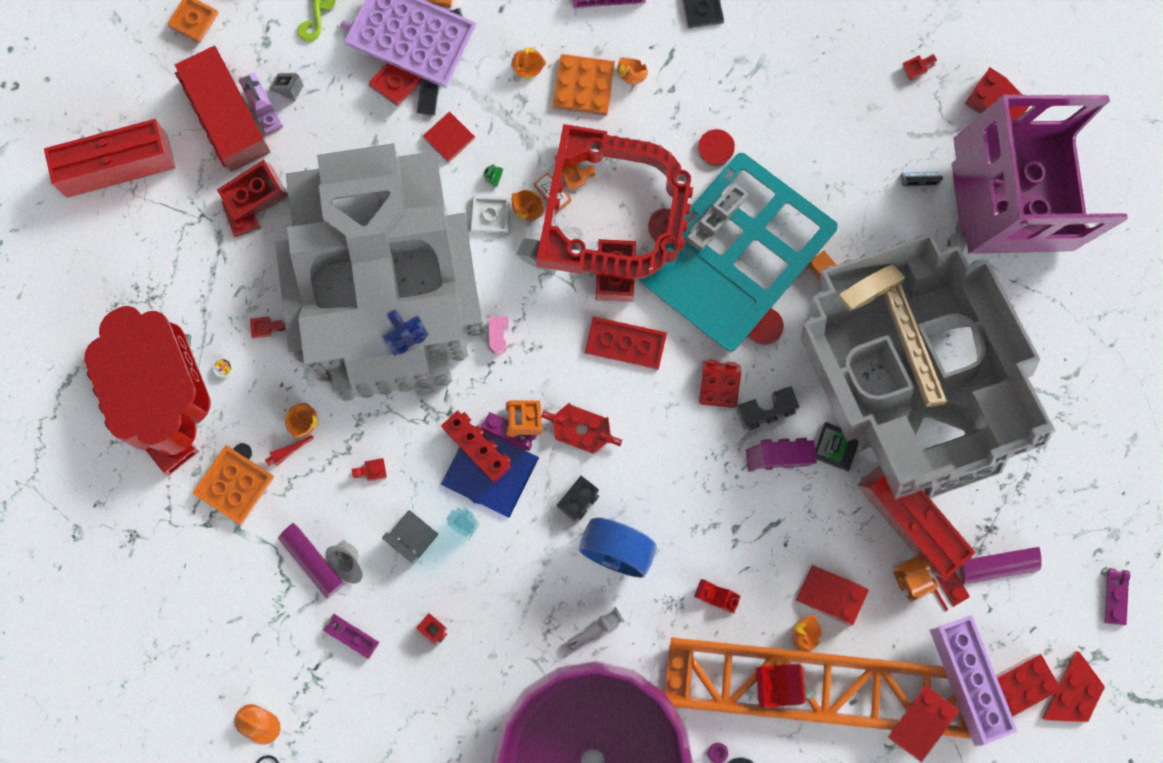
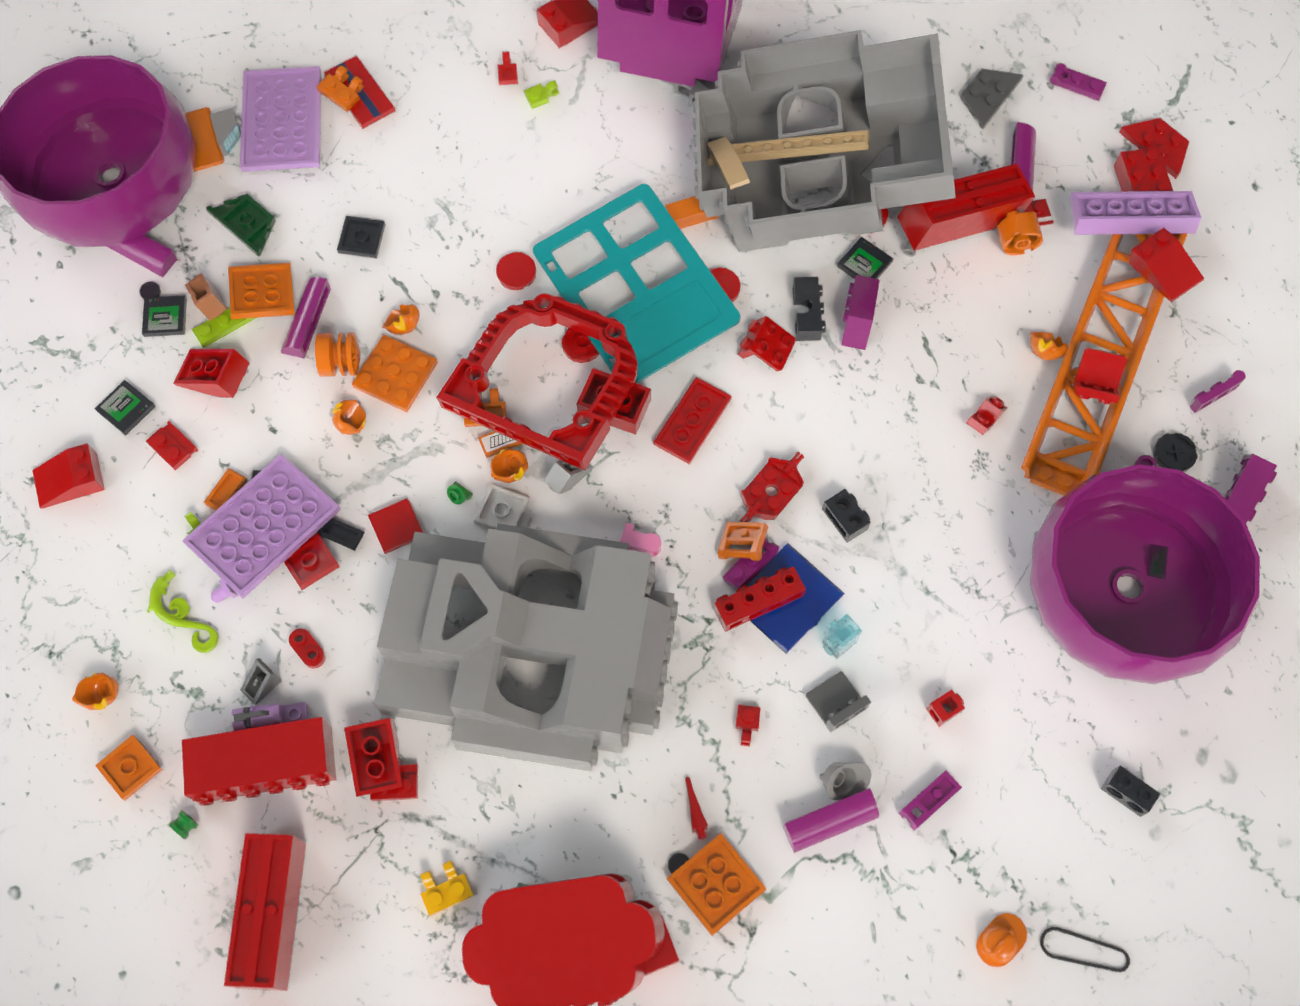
camera: 70 degrees left, 10 degrees down
tile [213,358,234,378] -> none
red plate [250,316,286,339] -> none
orange hair [284,403,317,439] -> none
clear blue plate [382,309,429,356] -> none
light grey pin [567,607,625,651] -> none
blue wheel [578,517,657,578] -> none
light grey slope [686,183,749,252] -> none
red slope [796,565,869,626] -> none
black slope [901,172,943,186] -> none
none -> green wheel [168,810,199,840]
none -> red plate [289,628,326,669]
none -> orange wheel [315,332,360,377]
none -> yellow plate [420,860,474,916]
none -> lime plate [524,80,559,109]
none -> dark grey wing [960,69,1024,129]

